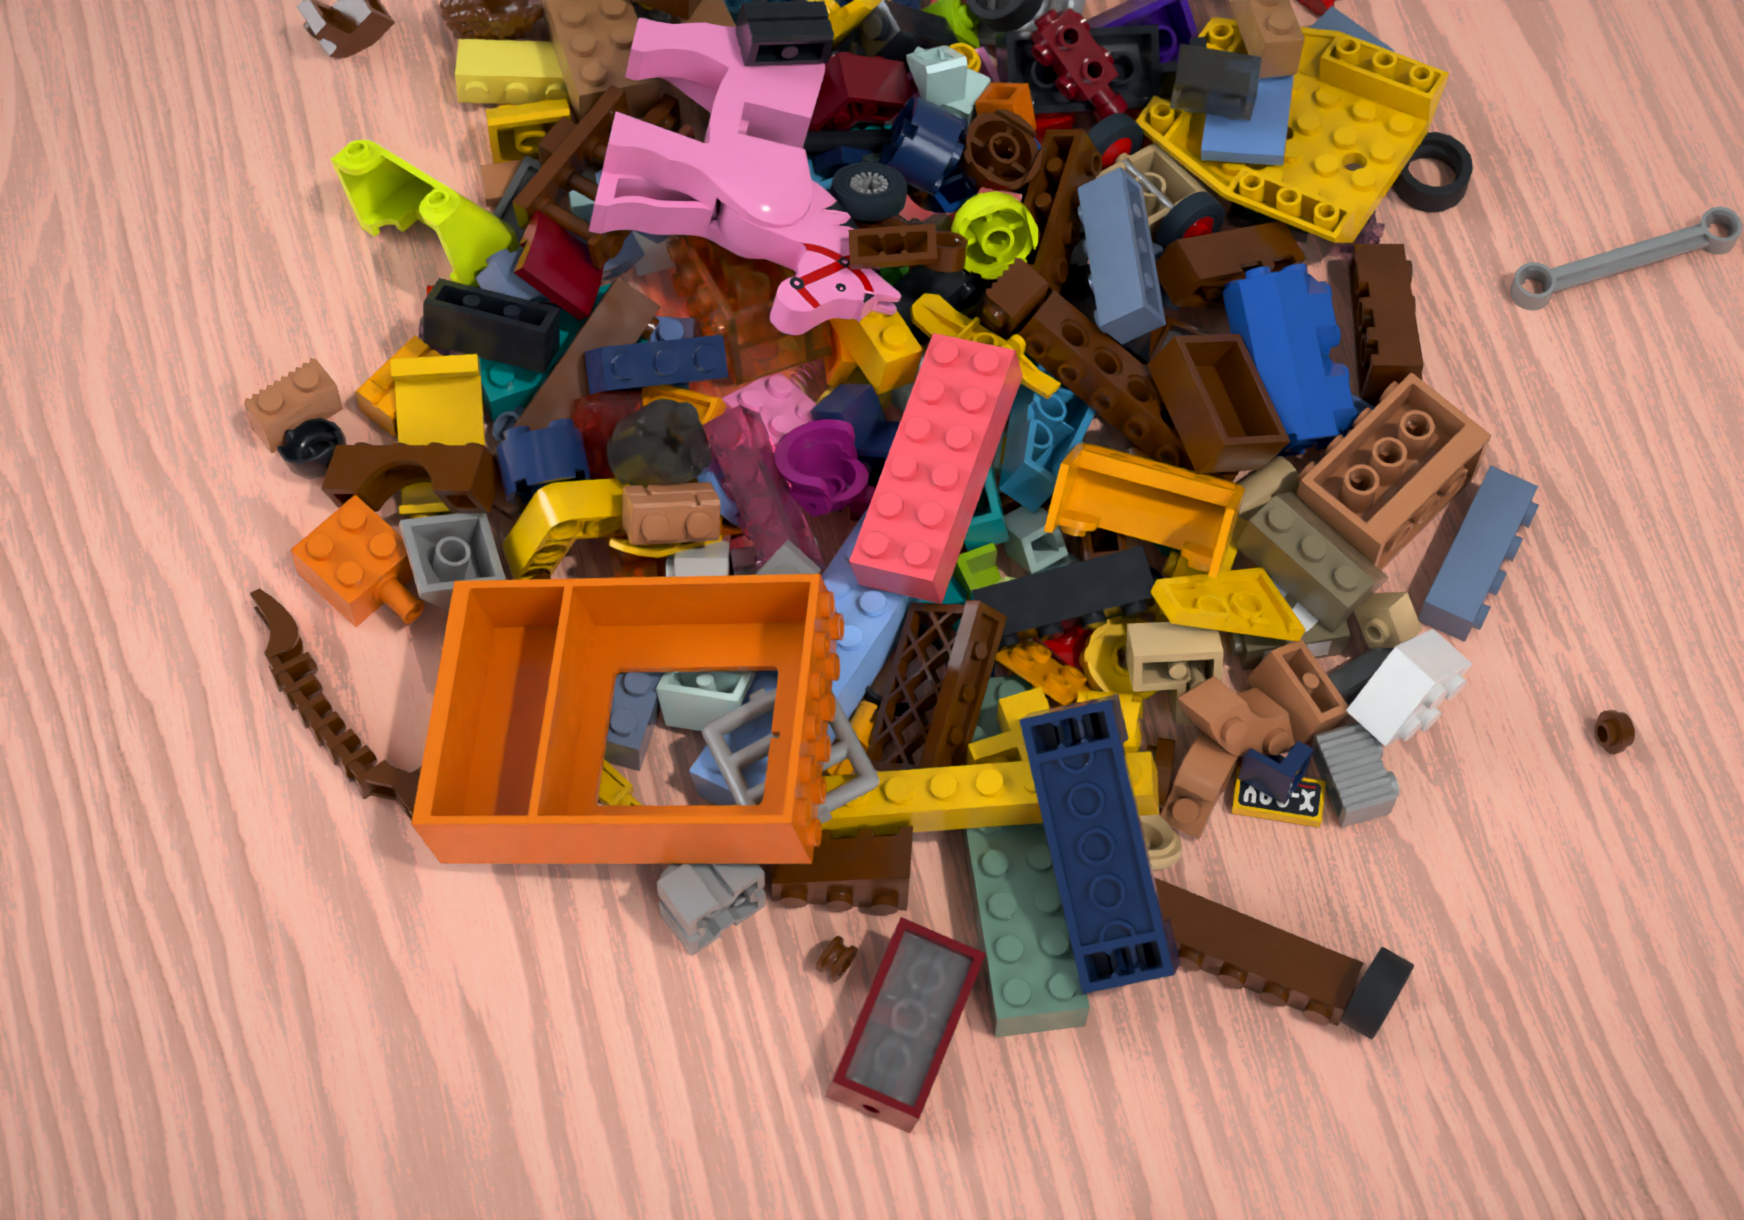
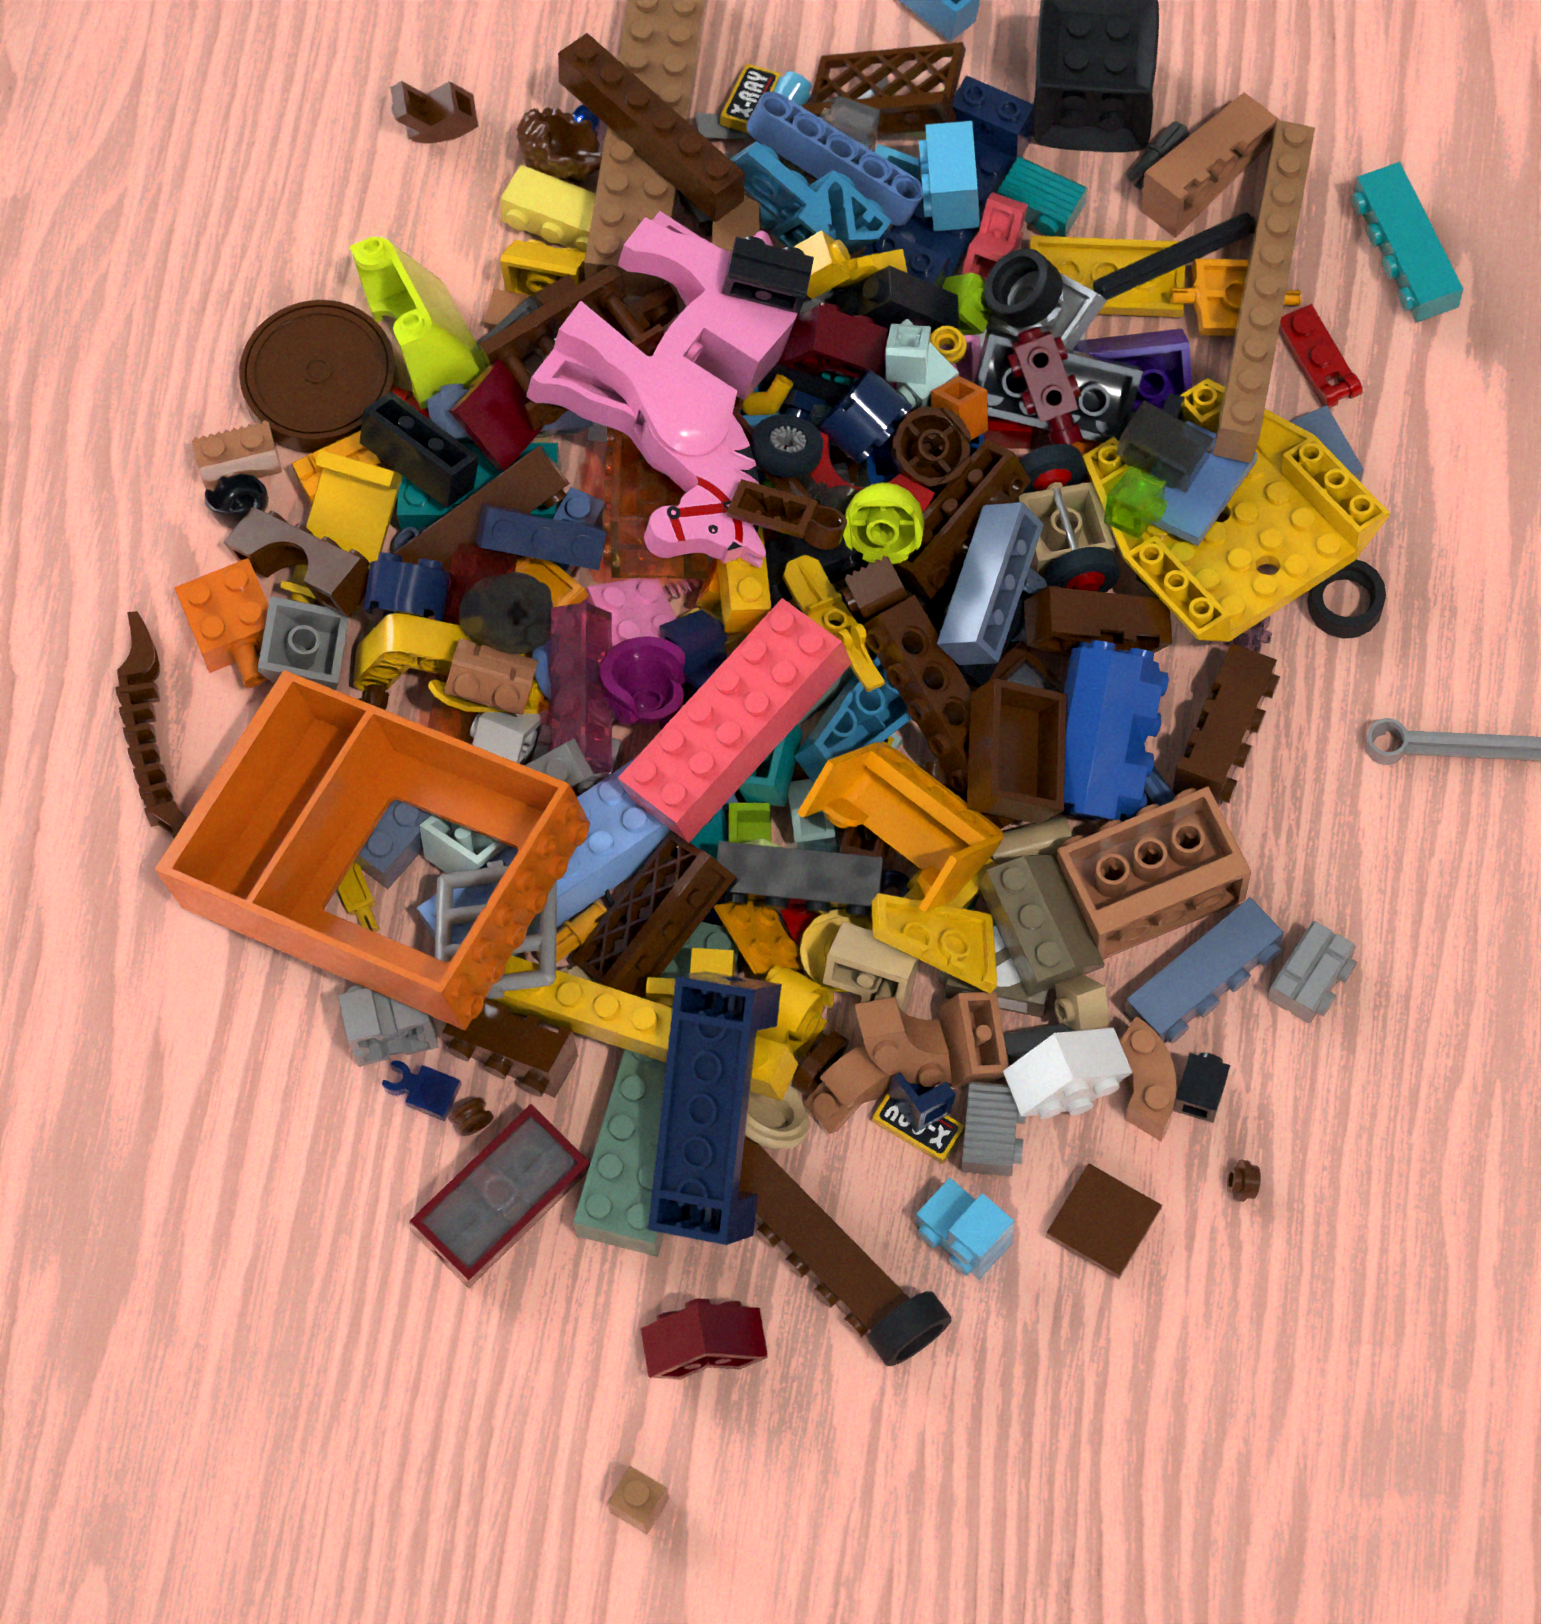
camera: 30 degrees right, 5 degrees up
none -> reddish brown brick [239,300,398,453]
none -> clear blue plate [382,1060,462,1121]
none -> dark red brick [641,1298,768,1380]
none -> yellow arm [741,375,793,415]
none -> medium azure brick [916,1178,1015,1280]
none -> reddish brown tile [1046,1163,1162,1279]
none -> clear neon green brick [1104,466,1168,539]
none -> nougat brick [1120,1016,1177,1142]
none -> black brick [1174,1052,1230,1123]
none -> light grey brick [1268,921,1357,1023]

